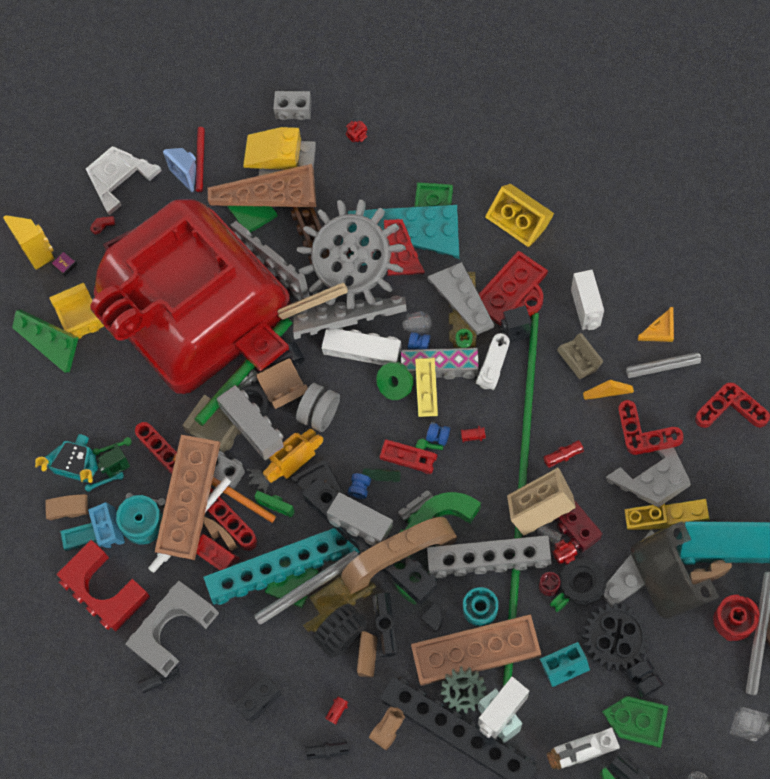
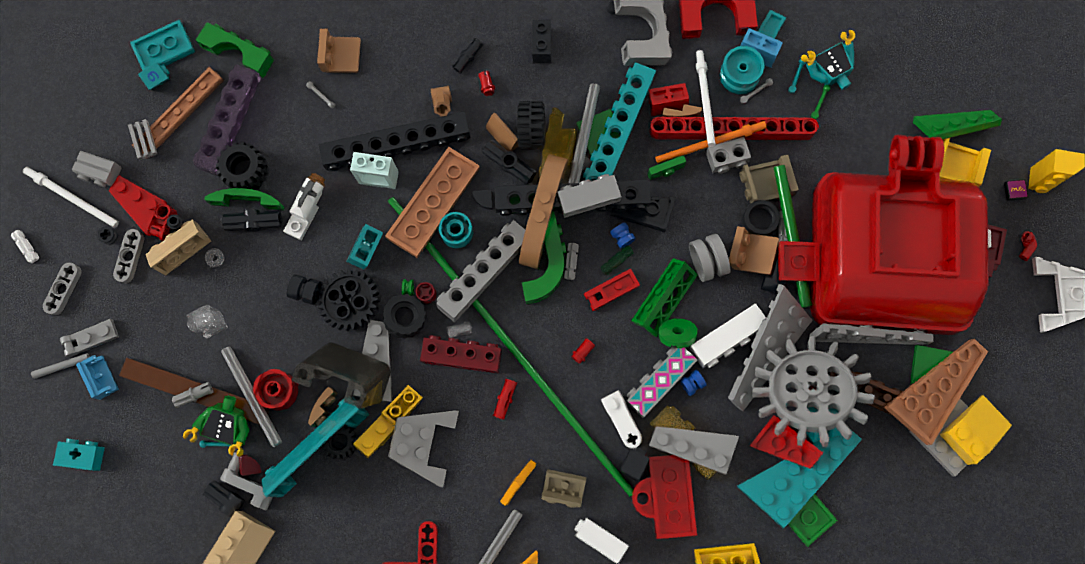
camera: 135 degrees right, 10 degrees up
medium nougat slope [46,494,88,520] -> none
dark green brick [97,444,130,478] -> none
nougat plate [155,435,221,560] -> none
light blue slope [163,148,196,192] -> none
red bar [195,127,205,192] -> none
light grey brick [217,385,284,460] -> none
dark grey piece [246,469,269,494] -> none
light orange hinge [263,429,323,483] -> none
light grey brick [274,91,312,120] -> none
tan axle [278,283,348,319] -> none
red gear [346,121,368,143] -> none
clear head [403,310,432,335] -> none
light yellow plate [415,357,438,417] -> none
green hand [415,439,443,450] -> none
blue wheel [426,422,450,446] -> none
sand green gear [441,666,486,713] -> none
green bush [456,329,473,348] -> none
white brick [478,677,529,739] -> none
tan slope [507,468,576,535] -> none
red gear [552,540,578,565] -> none
green tile [602,696,668,748] -> none
red beam [619,400,684,455] -> none
none -> green fence [631,258,698,337]

